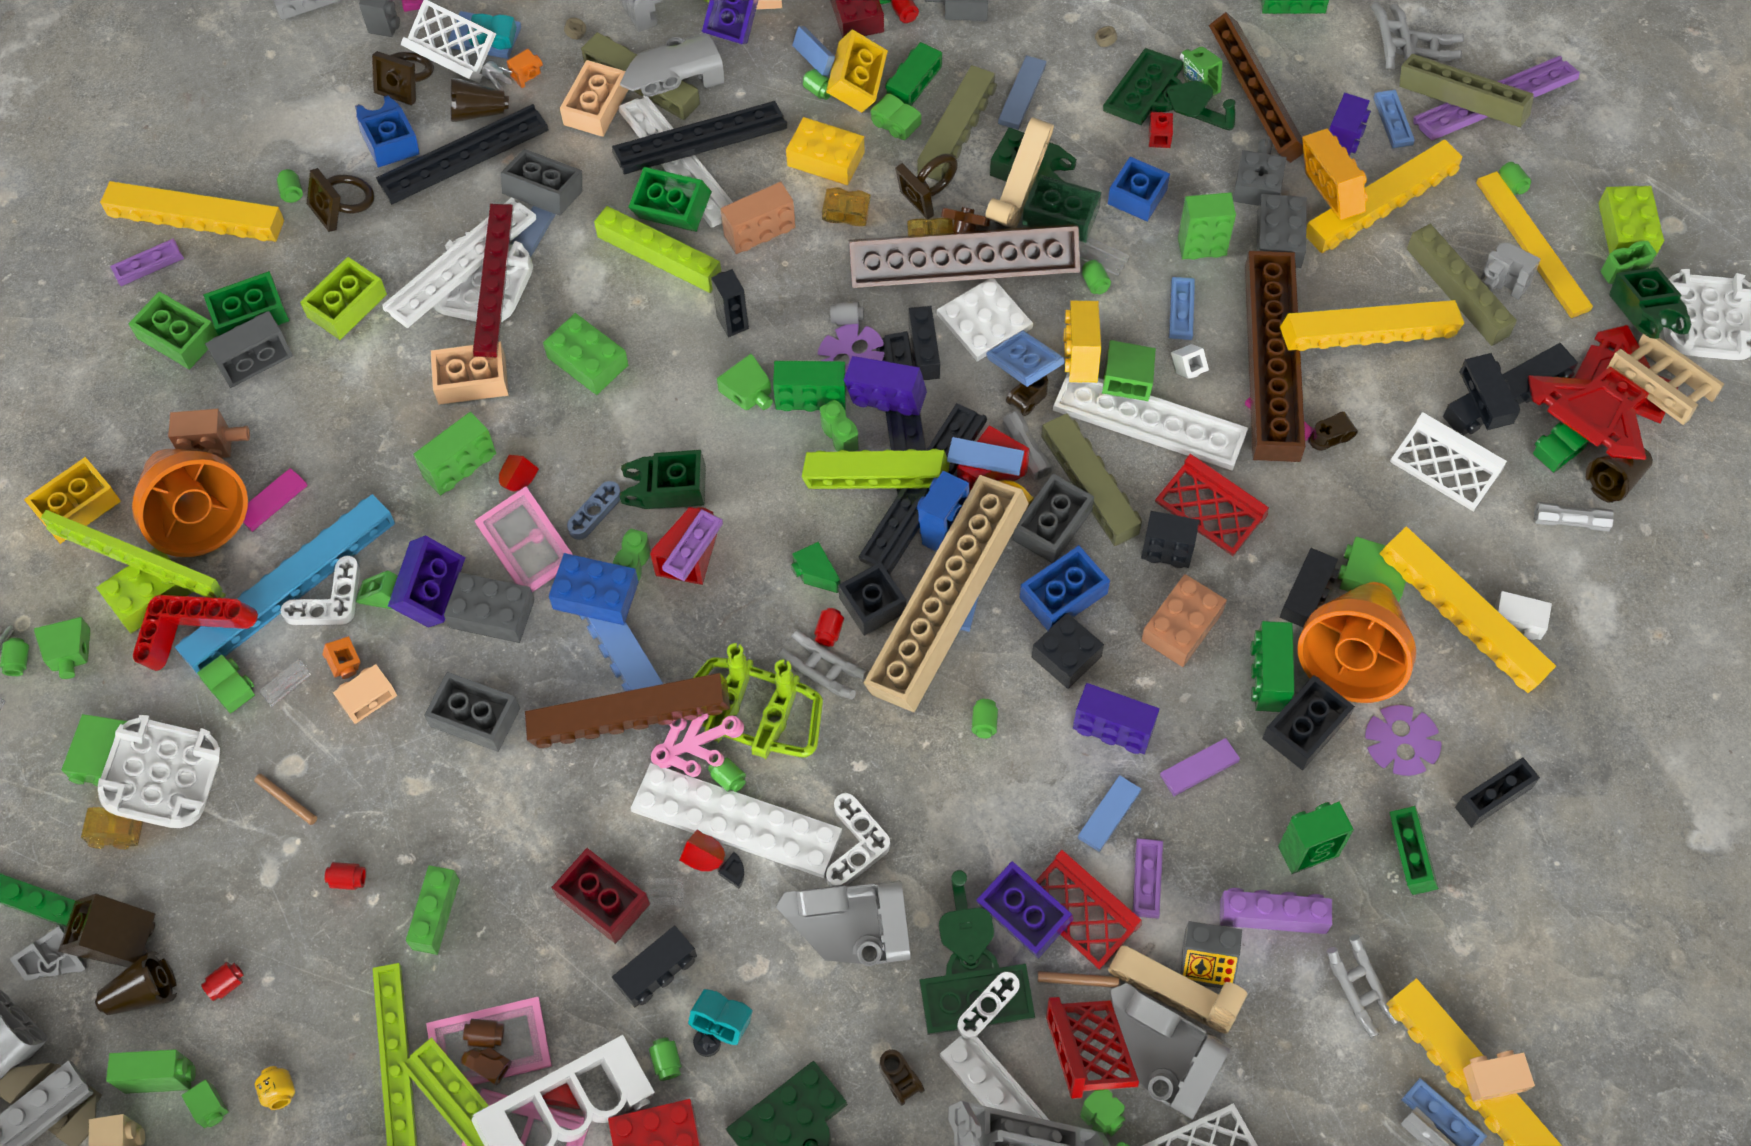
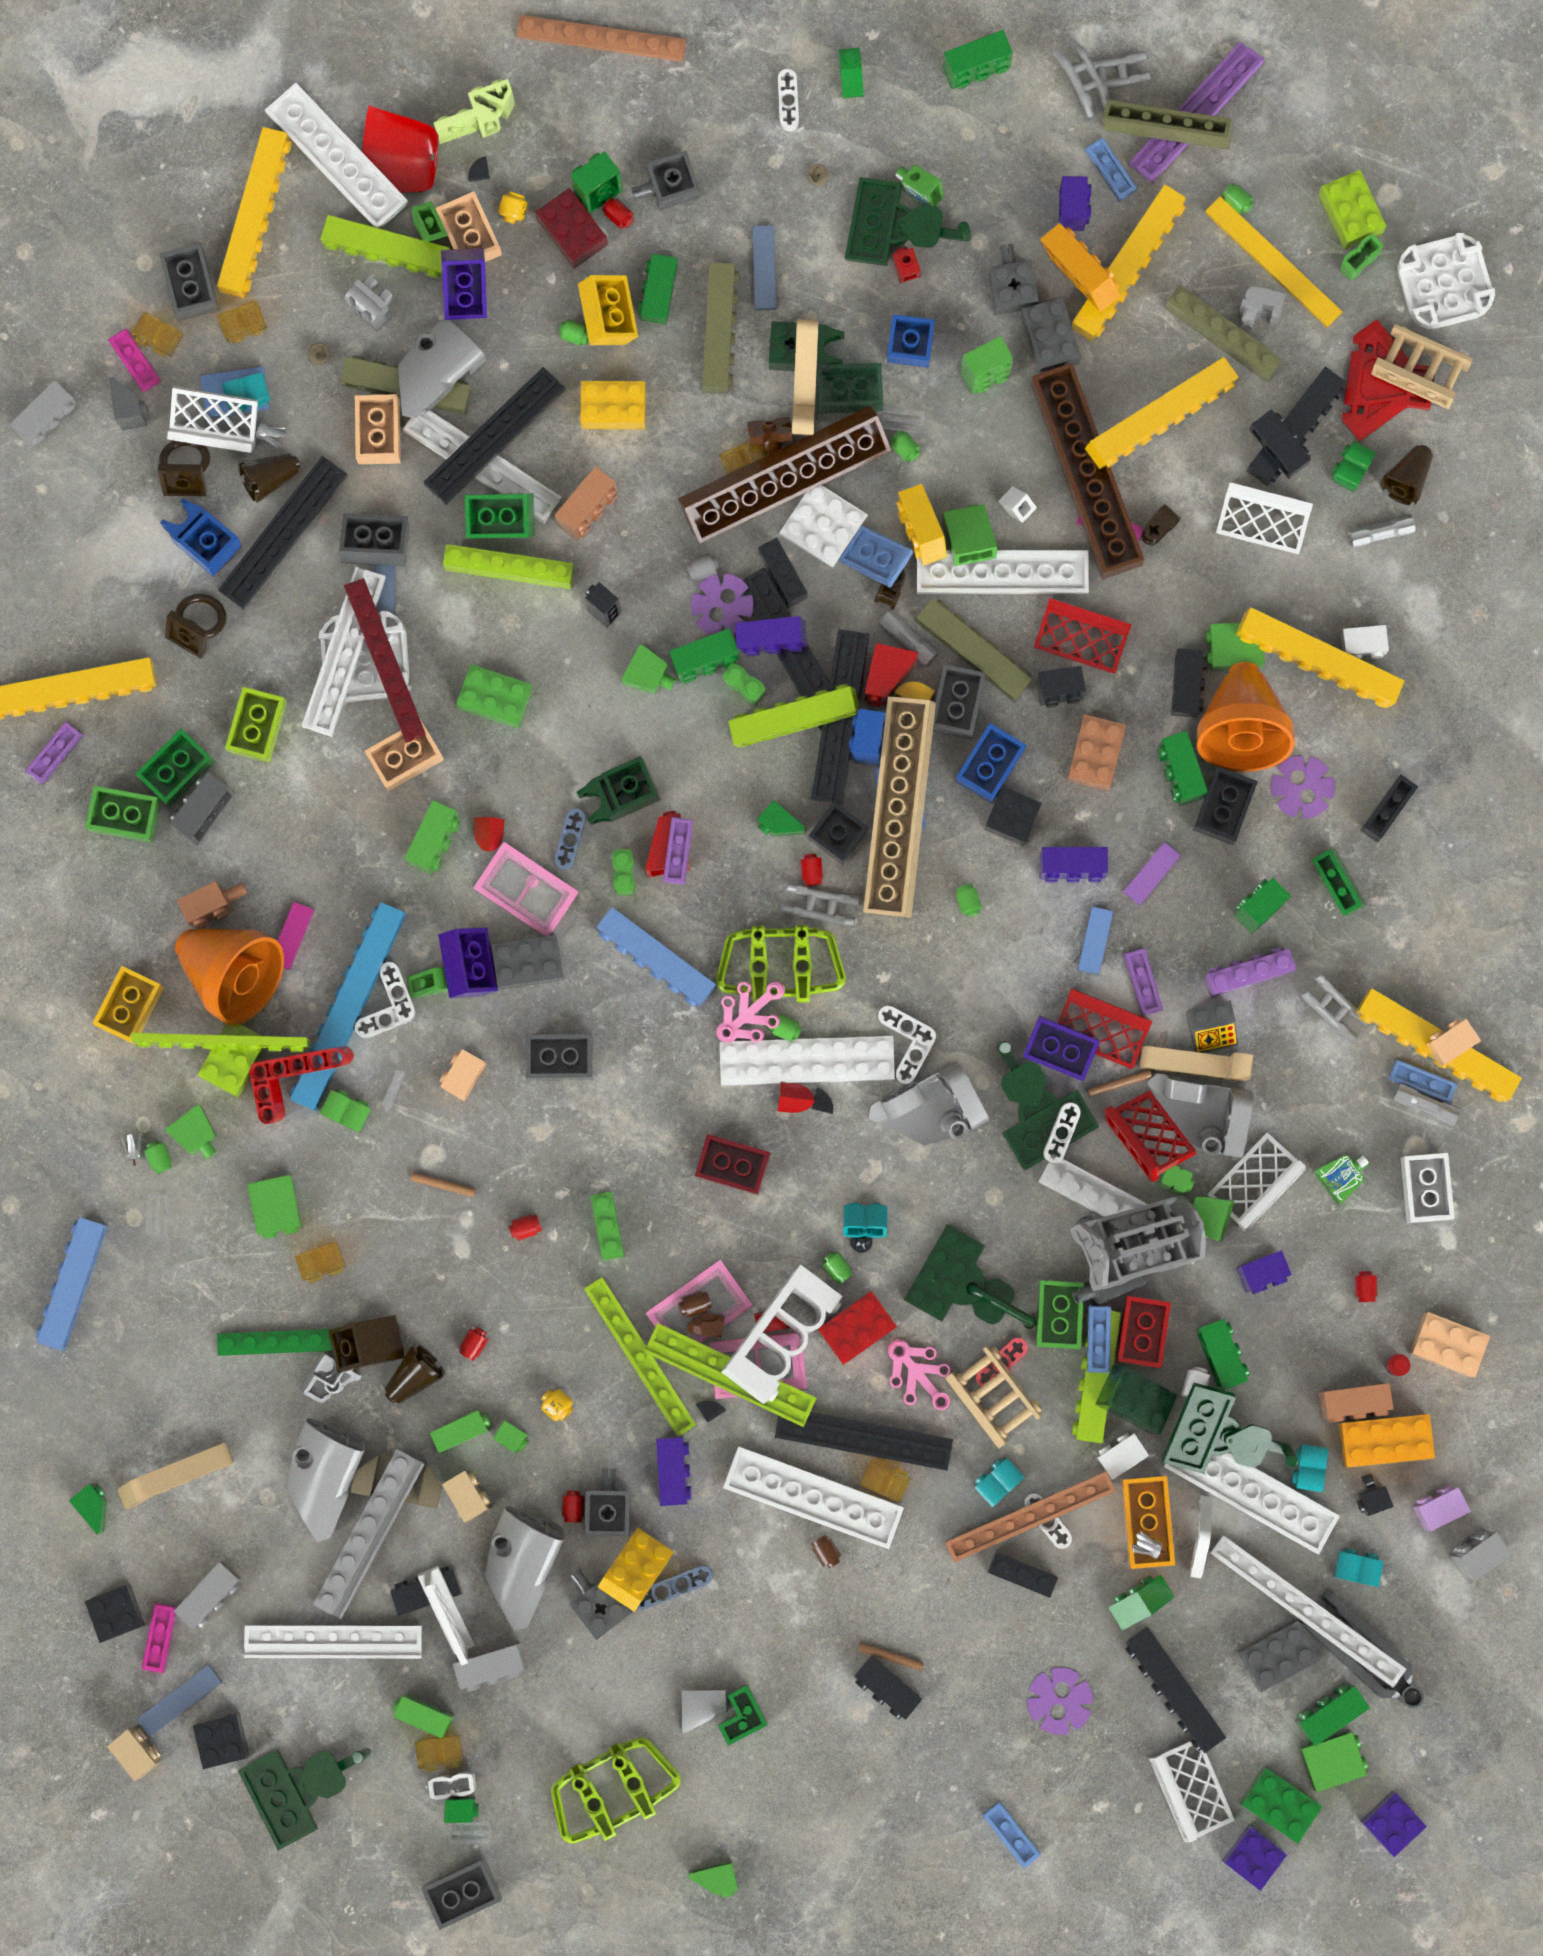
camera: 20 degrees left, 20 degrees up
white tile [98,715,220,828] -> none
bright green brick [277,169,303,203] -> none
orange brick [322,636,360,679] -> none
orange brick [507,49,543,88] -> none
reddish brown brick [525,673,730,749] -> none
blue brick [549,553,639,625] -> none
black brick [612,925,697,1008] -> none
medium blue tile [792,26,835,76] -> none
clear yellow brick [822,187,871,226] -> none
bright green brick [871,94,921,140] -> none
dark brown piece [879,1049,925,1106] -> none
dark brown tile [895,154,958,220] -> none
medium blue tile [947,437,1024,476] -> none
medium blue tile [1169,277,1195,340] -> none
reddish brown brick [1209,12,1304,163] -> none
red plate [1528,367,1649,460] -> none
dark green brick [1609,267,1692,339] -> none

